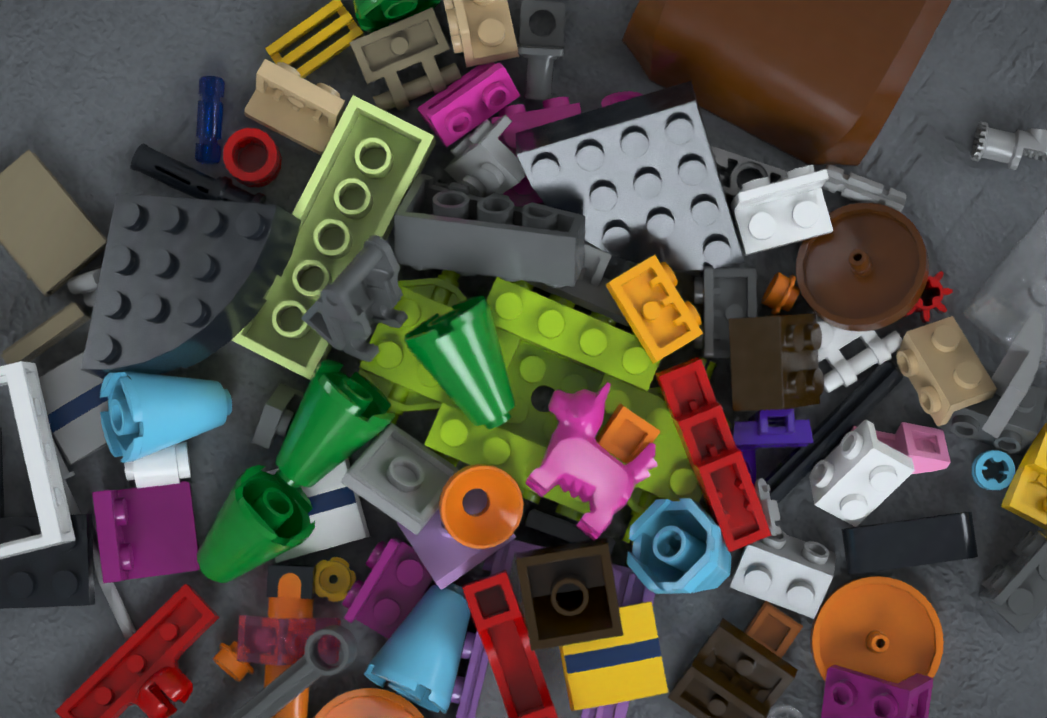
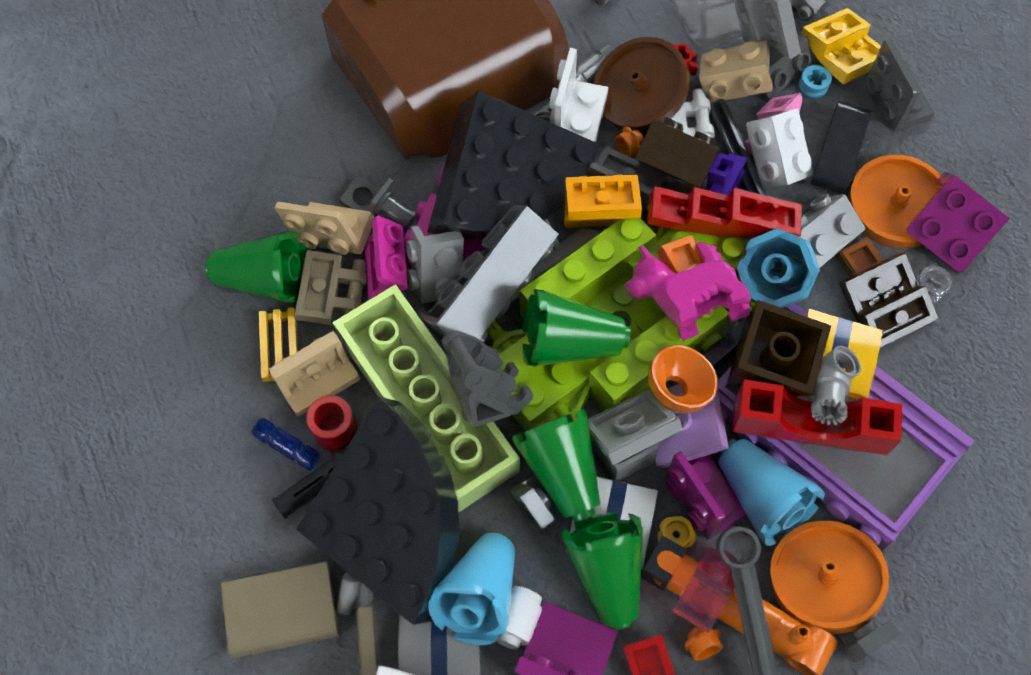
camera: 60 degrees left, 20 degrees down
none -> light grey connector [811,346,861,425]

